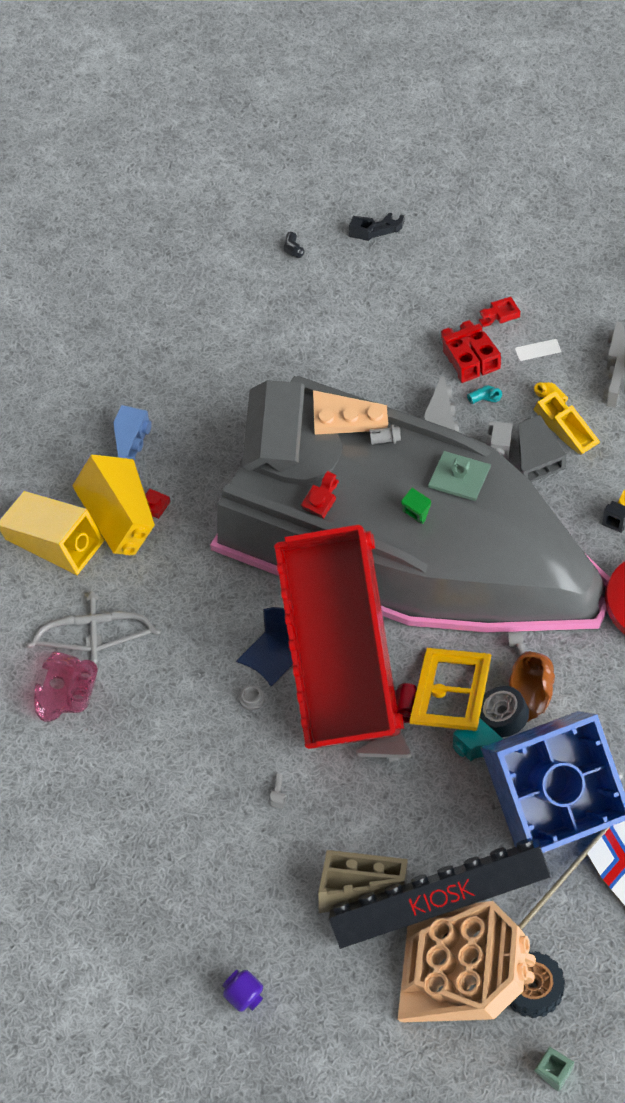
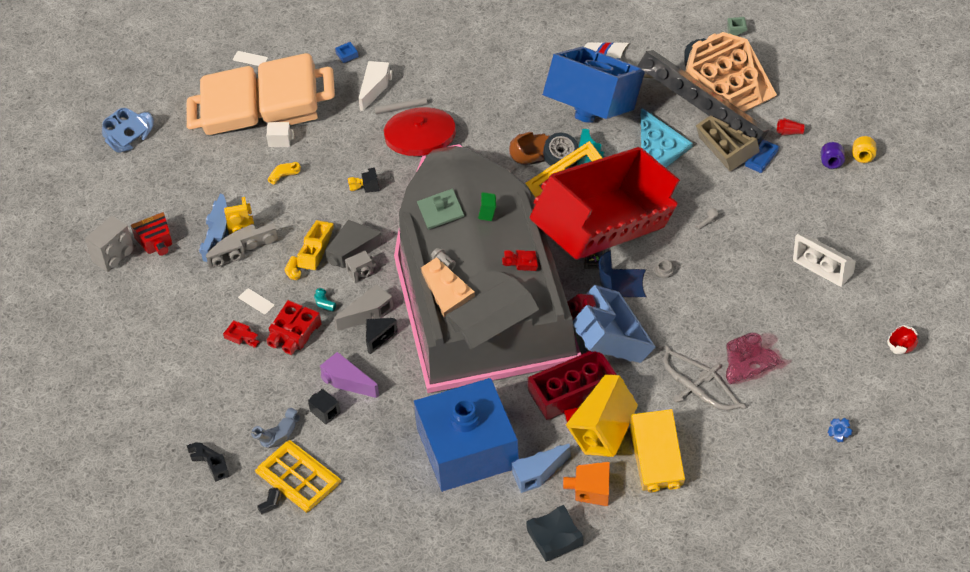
camera: 130 degrees left, 5 degrees down
none -> sand blue arm [251,408,300,448]
none -> yellow piece [255,440,342,513]
none -> black brick [308,388,341,424]
none -> medium lavender slope [320,352,379,398]
none -> black slope [366,318,398,354]
none -> blue brick [414,378,519,492]
none -> black brick [526,505,583,562]
none -> dark red brick [528,351,617,420]
none -> orange torso [563,462,610,506]
none -> dark red brick [567,294,597,320]
none -> medium blue piece [573,285,655,363]
none -> medium azure tile [640,108,693,168]
none -> blue tile [745,140,779,173]
none -> red cone [777,118,804,136]
none -> white slope [793,234,856,287]
none -> yellow head [852,136,877,163]

